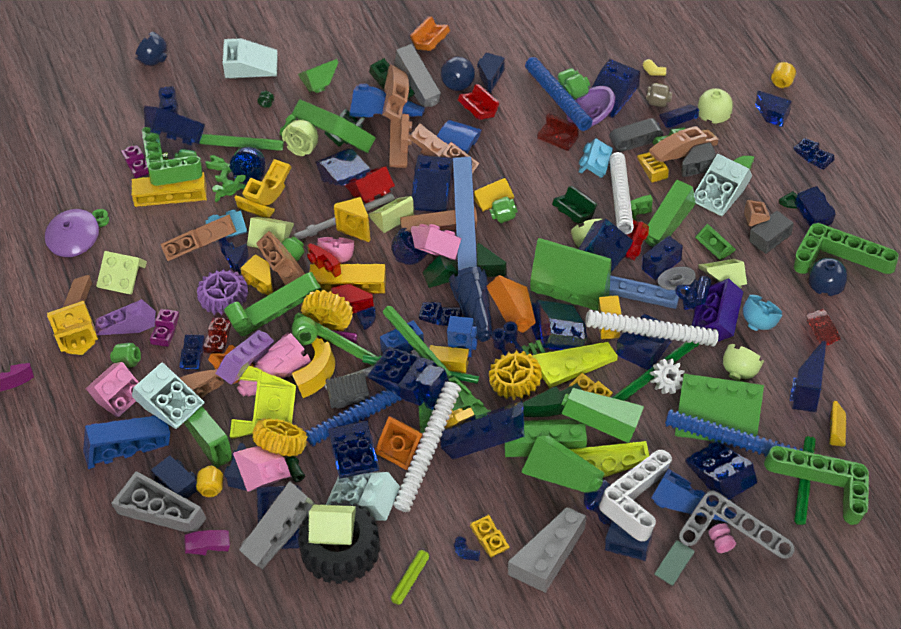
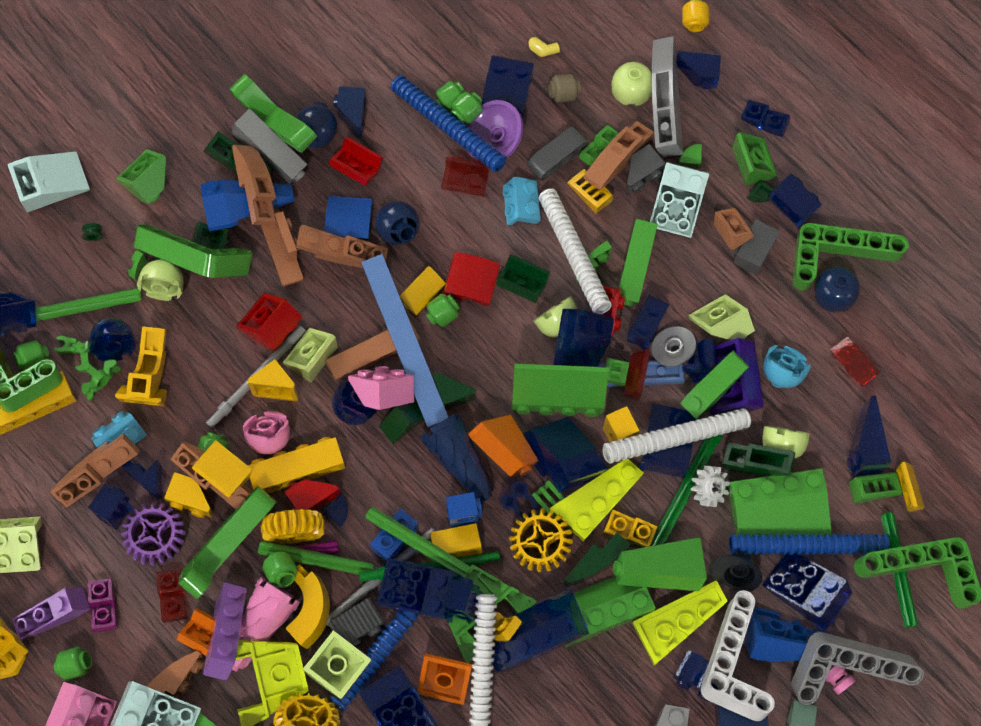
camera: 25 degrees left, 20 degrees up
clear blue slope [179,335,205,369] -> none
yellowish green slope [247,216,294,248] -> none
red slope [307,244,341,278] -> none
clear blue slope [316,149,371,186] -> none
orange bracket [410,17,451,51] -> none
clear blue slope [411,155,454,212] -> none
clear blue slope [418,302,462,326] -> none
bright green slope [522,436,605,493] -> none
clear blue slope [659,104,699,128] -> none
bright green slope [695,224,736,261] -> none
none -> clear blue brick [88,484,133,530]
none -> yellow slope [192,440,253,498]
none -> bright green beam [229,74,318,153]
none -> yellowish green slope [303,630,372,699]
none -> dark blue brick [375,201,420,245]
none -> red slope [443,252,500,306]
none -> bright green tile [605,358,630,386]
none -> clear red slope [623,349,650,399]
none -> light grey slope [652,36,684,158]
none -> bright green slope [680,351,749,419]
none -> black piece [709,553,762,592]
none -> dark green slope [723,442,795,476]
none -> bright green slope [732,132,778,186]
none -> bright green slope [849,472,903,504]

